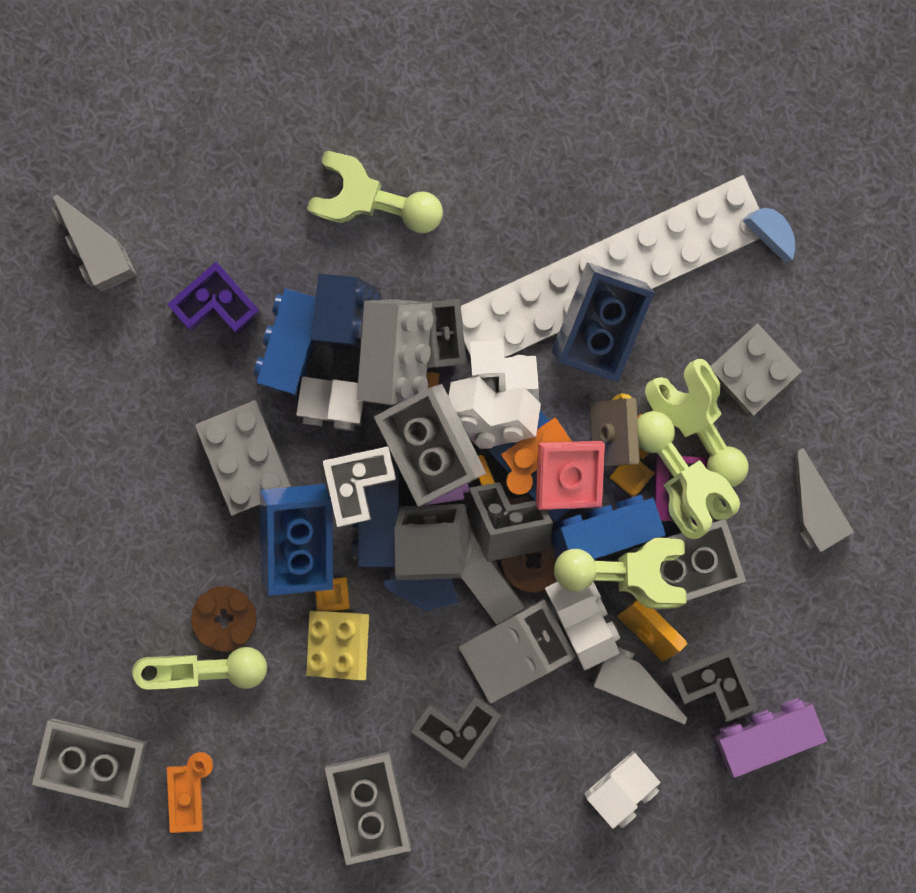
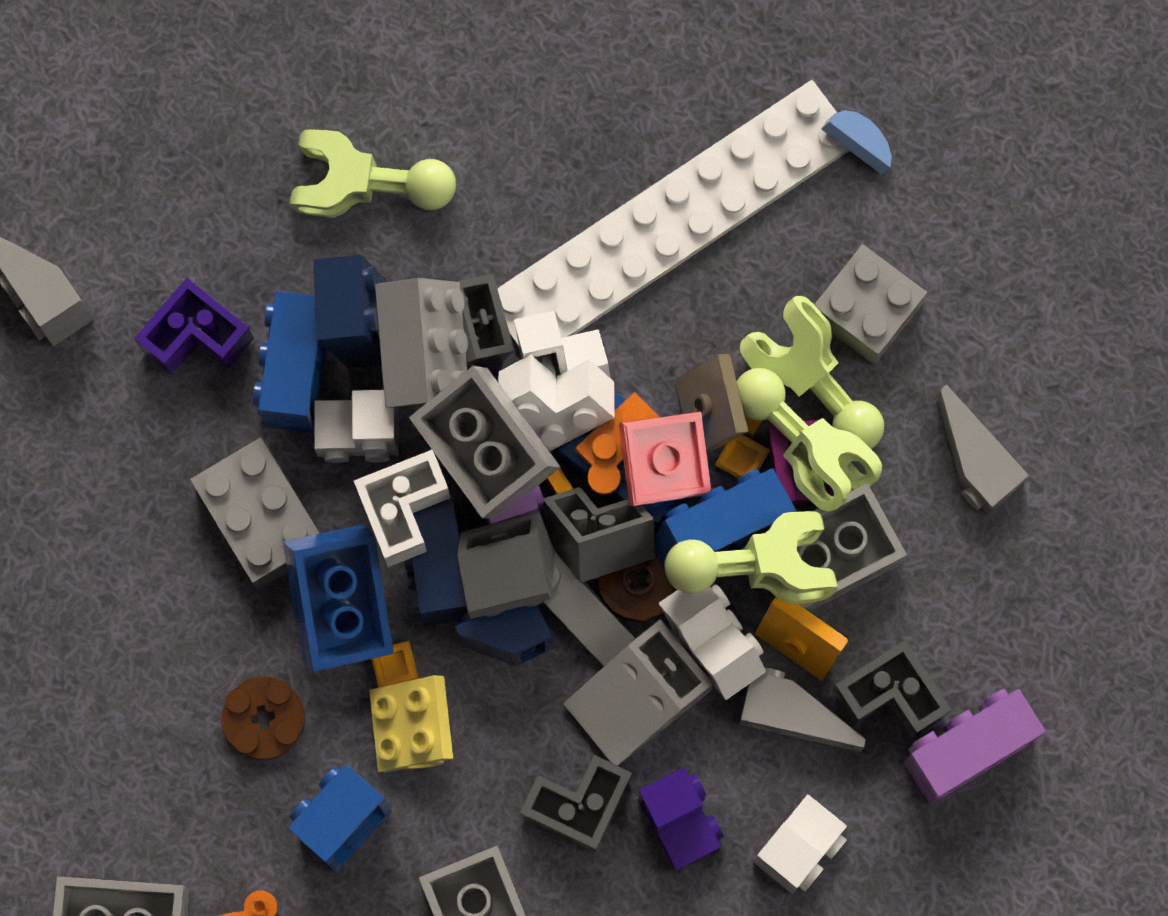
camera: 10 degrees left, 10 degrees down
yellowish green piece [132,647,267,690] -> none
dark blue brick [551,262,655,382] -> none
none -> blue brick [288,764,392,872]
none -> dark purple brick [638,767,724,873]

